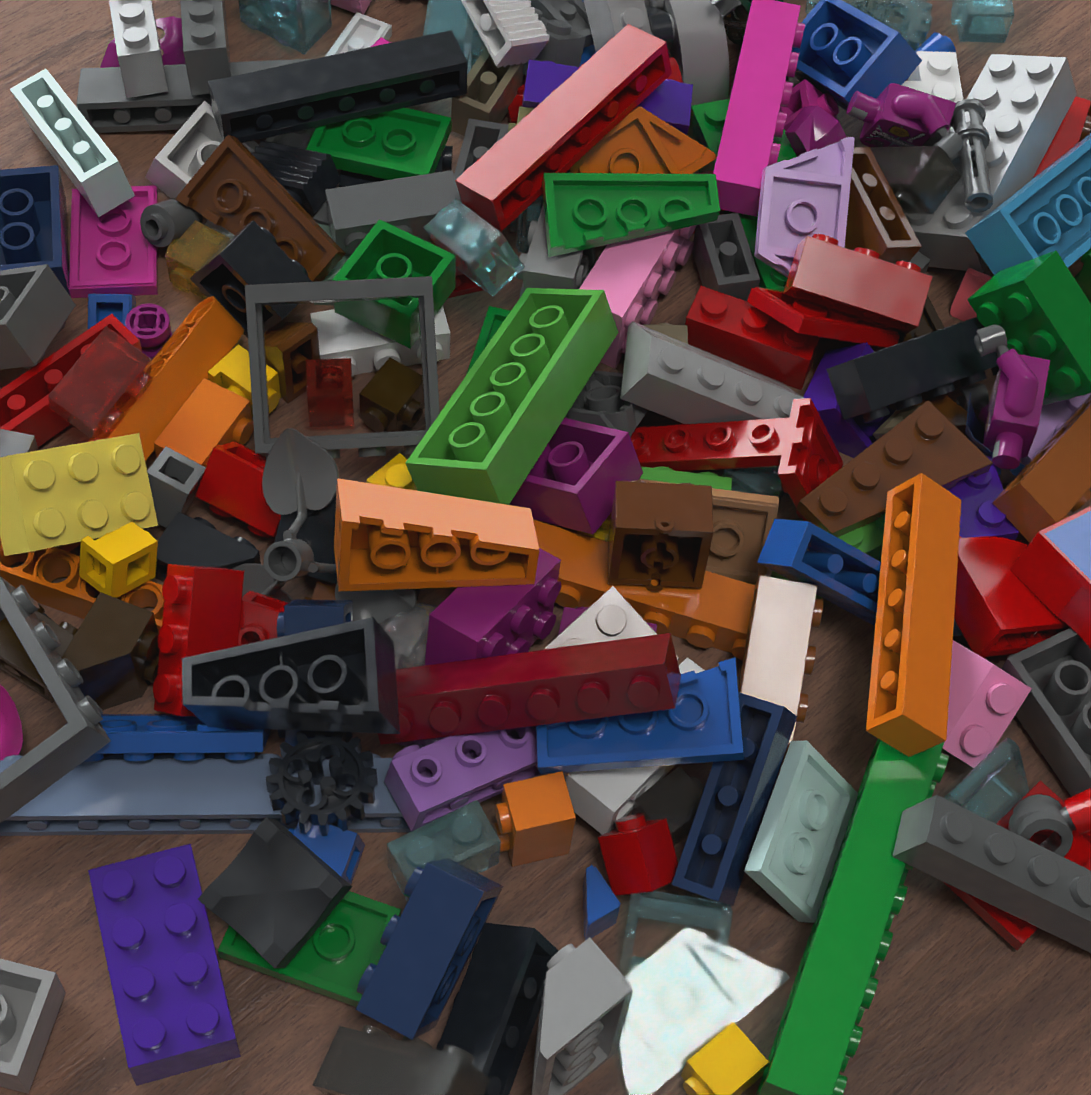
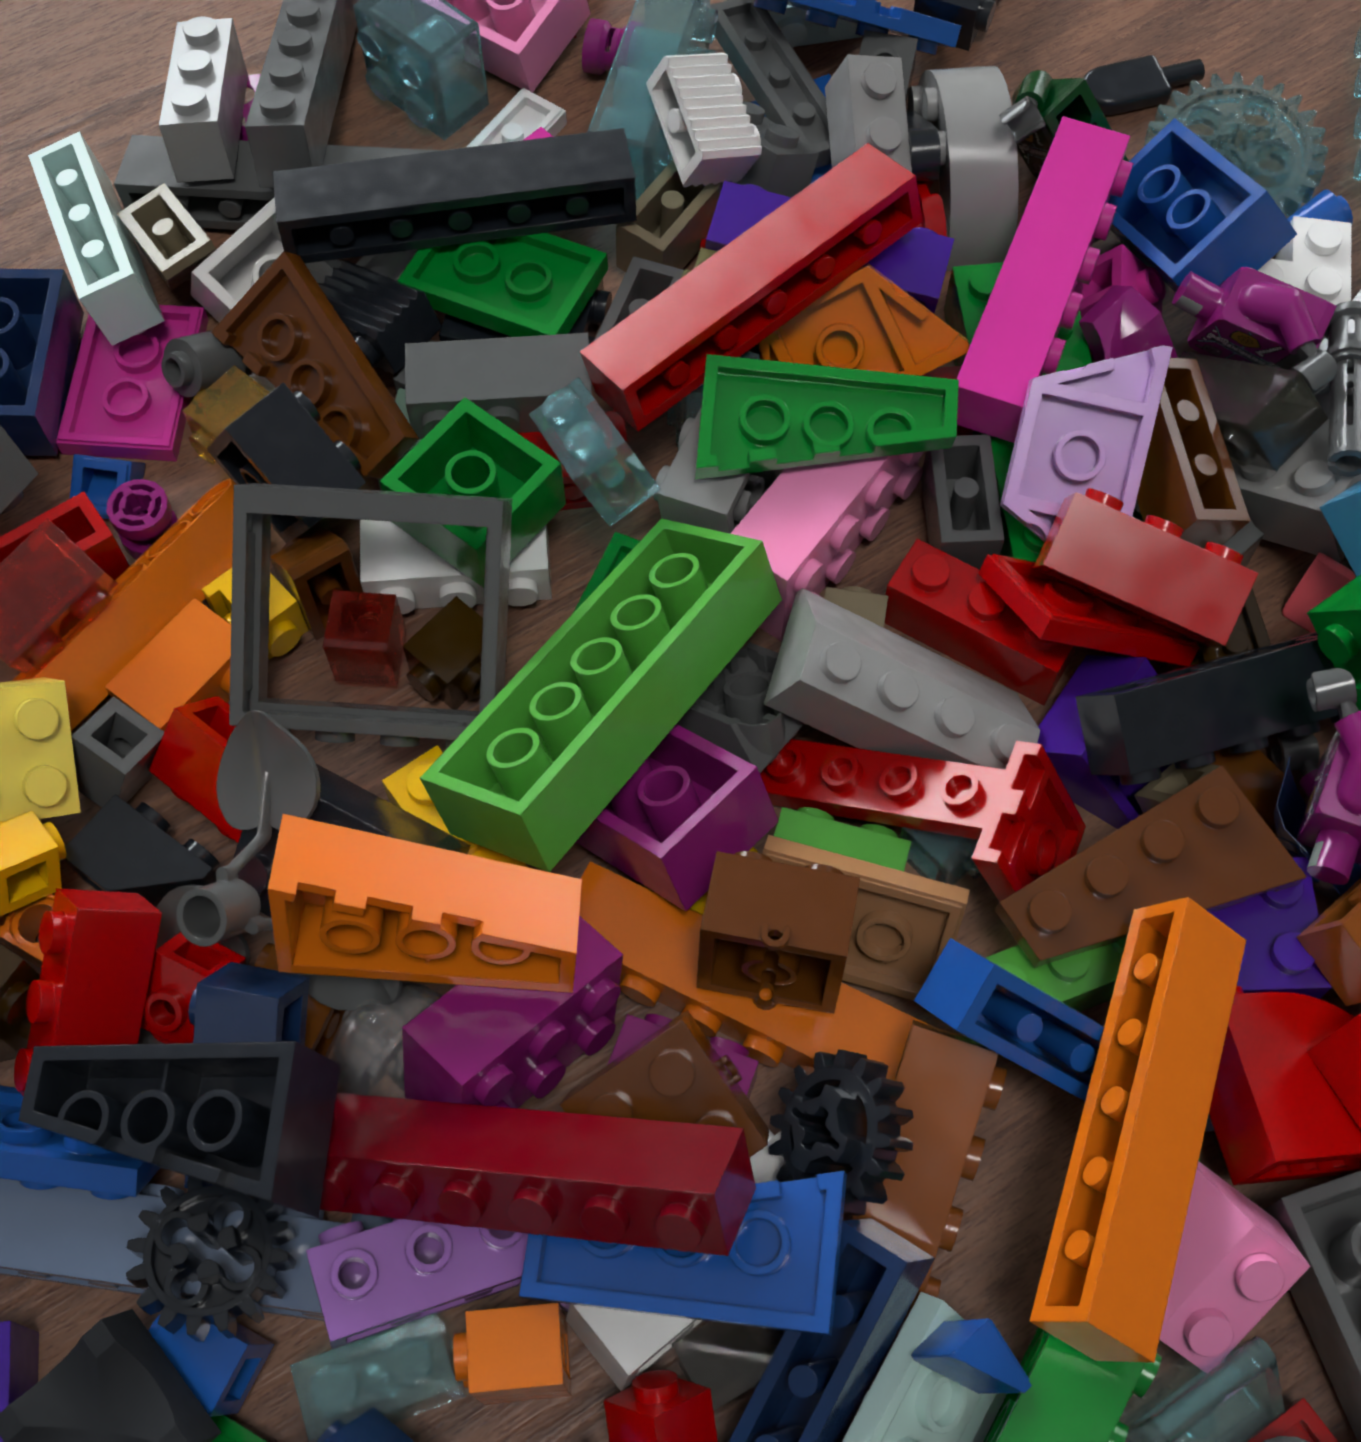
camera: 15 degrees right, 5 degrees up
none -> dark tan slope [117,183,216,291]
none -> black gear [769,1049,914,1216]
none -> blue slope [911,1318,1032,1394]

